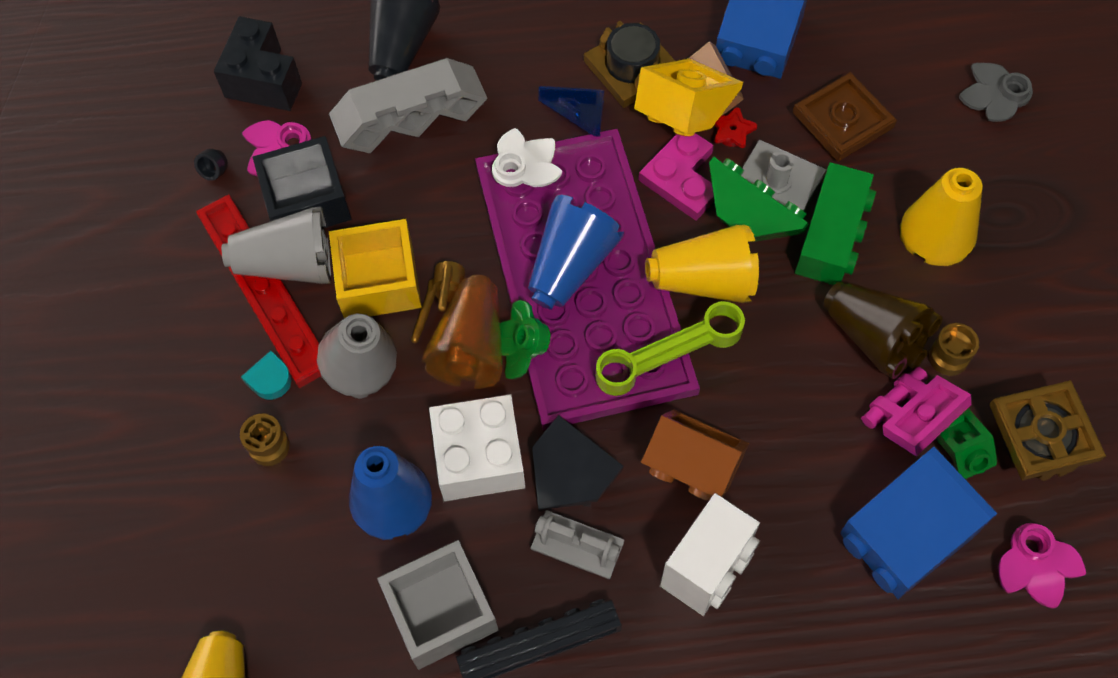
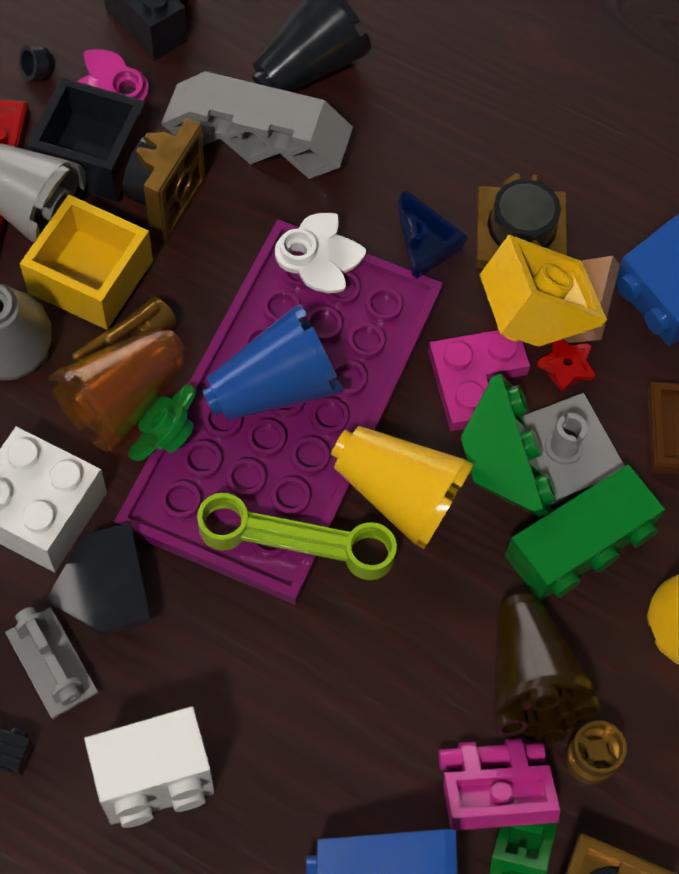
camera: 30 degrees right, 0 degrees up
dark orange piece [641,409,749,501] -> none
none -> pearl gold piece [123,118,205,243]

